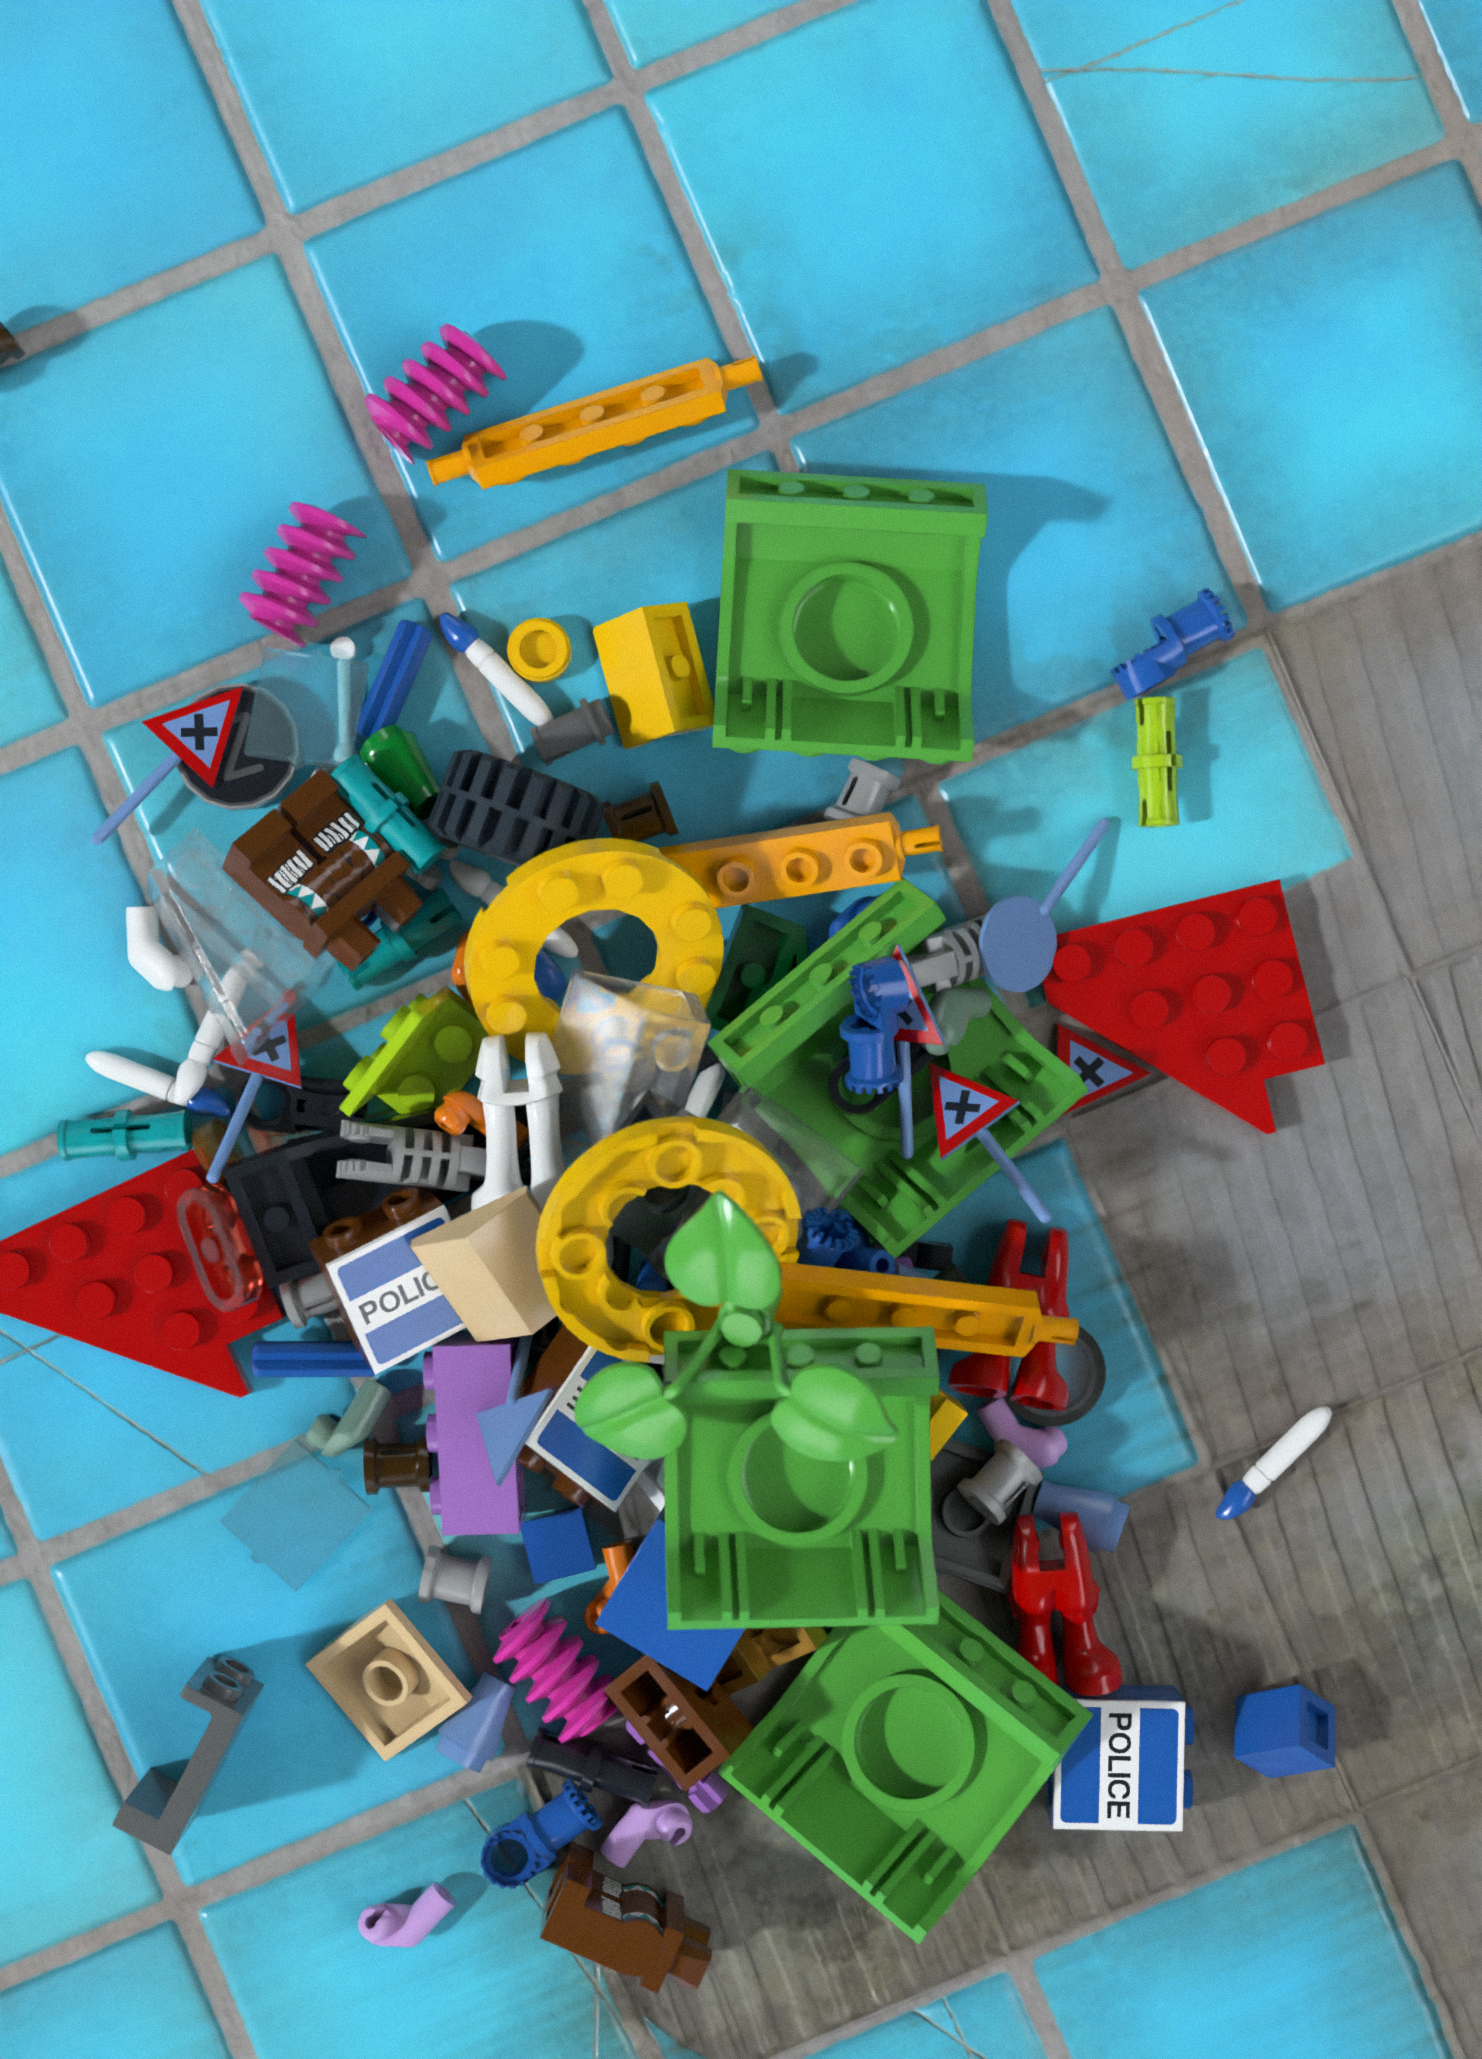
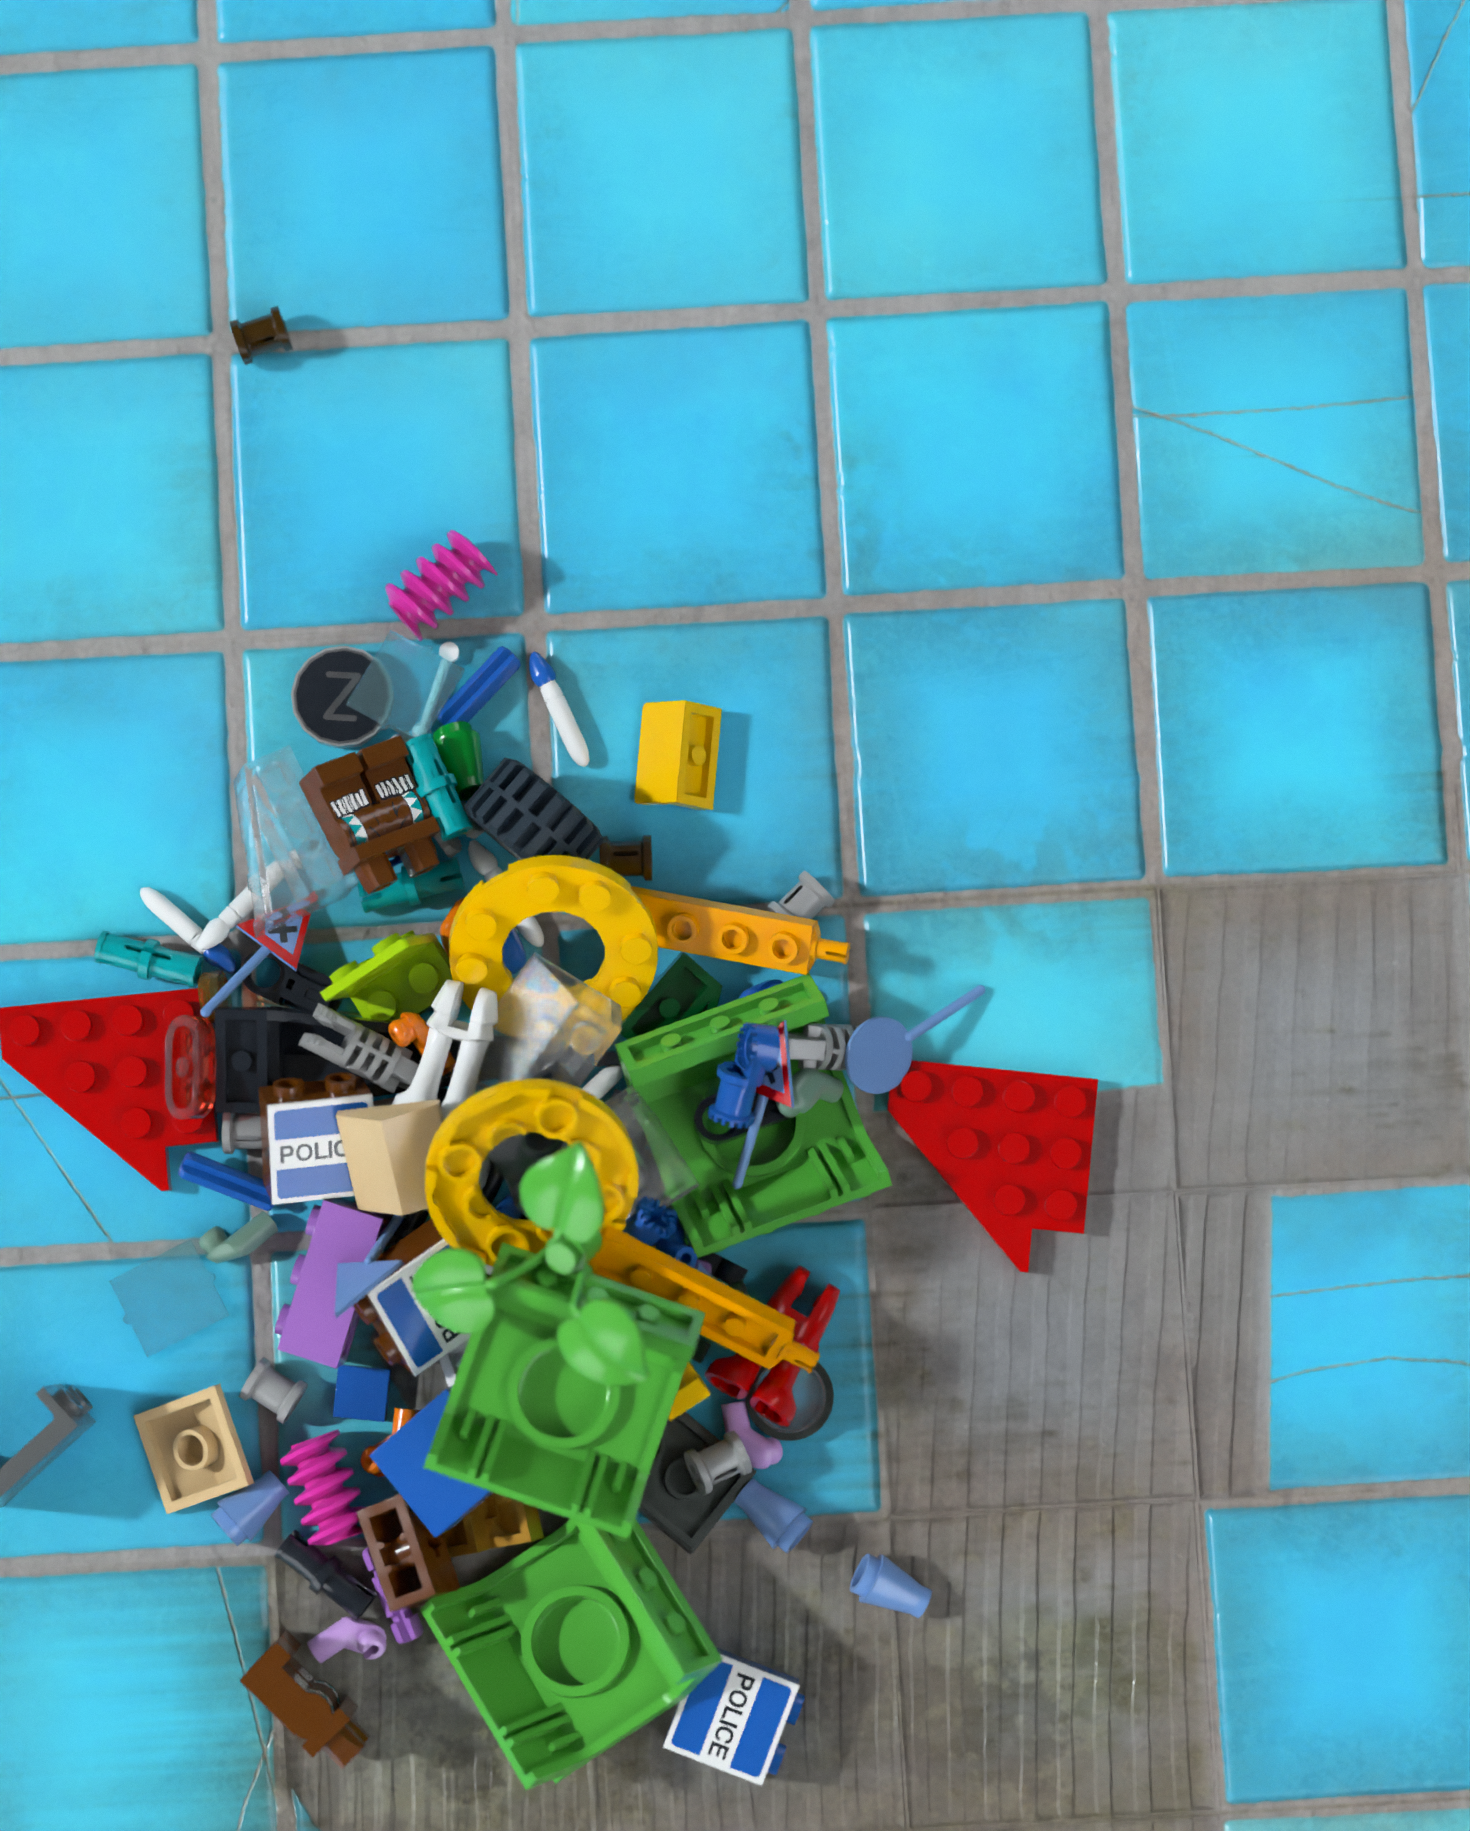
camera: 20 degrees right, 5 degrees down
piece [91,686,244,845] -> none
white arm [126,906,194,992] -> none
lavender arm [358,1882,456,1948] -> none
dark brown bush [363,1436,433,1495] -> none
dark pink piece [364,323,507,465] -> none
light orange plate [426,355,763,490] -> none
blue connector [480,1779,603,1889] -> none
yellow tile [507,618,572,684] -> none
dark grey pin [529,698,615,766] -> none
bright green panel [712,469,988,764] -> none
piece [929,1063,1052,1223] -> none
red piece [1007,1511,1123,1696] -> none
piece [1057,1024,1152,1118] -> none
blue connector [1110,588,1235,701] -> none
lime pin [1131,697,1183,828] -> none
white piece [1216,1406,1332,1520] -> none
blue panel [1234,1684,1335,1778] -> none
none -> medium blue cone [850,1553,932,1618]

